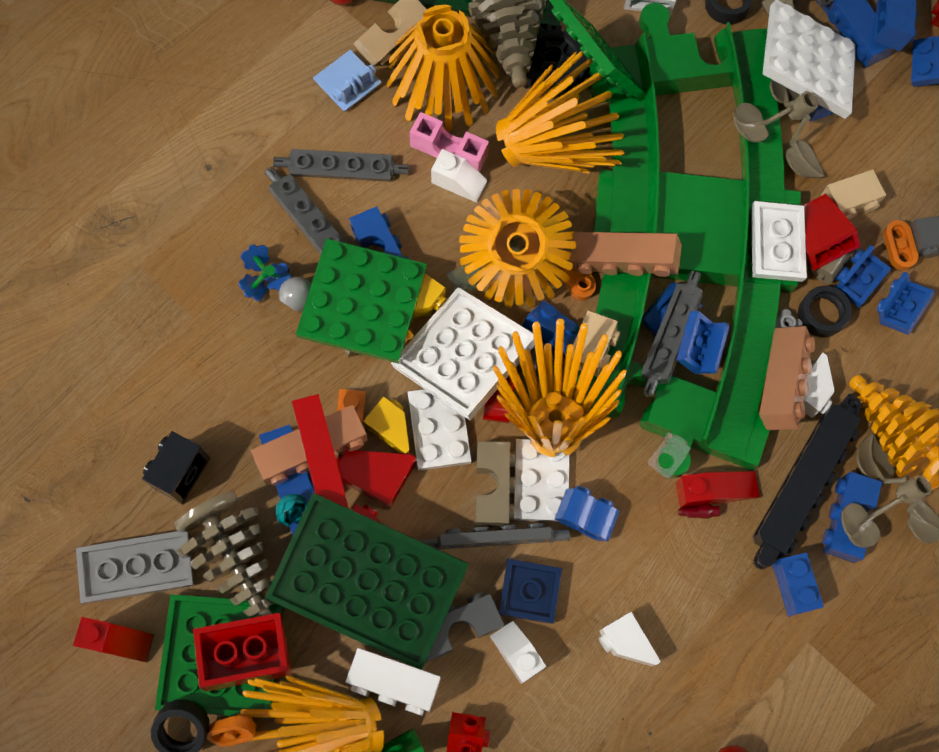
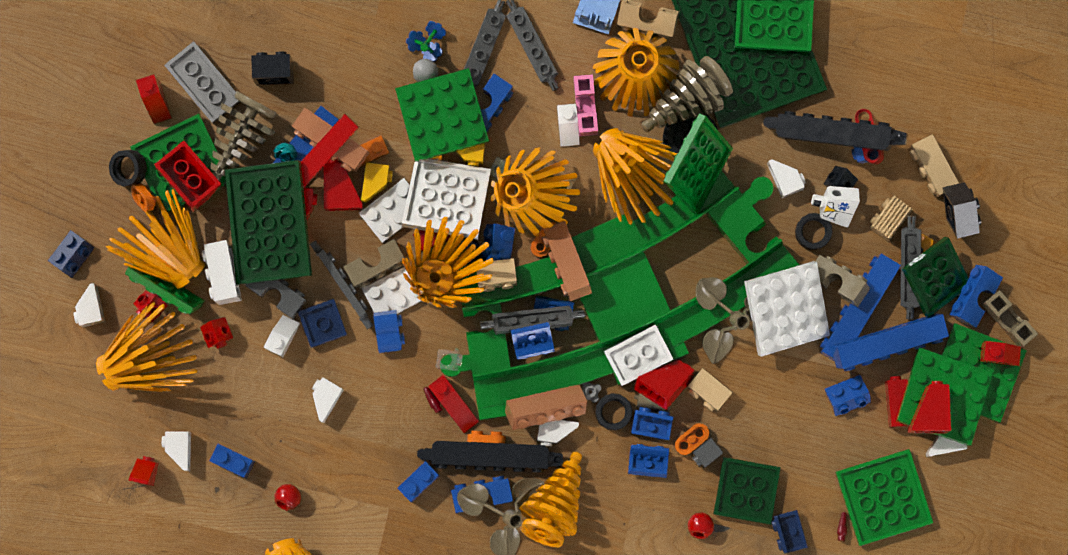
camera: 65 degrees right, 10 degrees up
none -> orange plate [467,431,506,444]

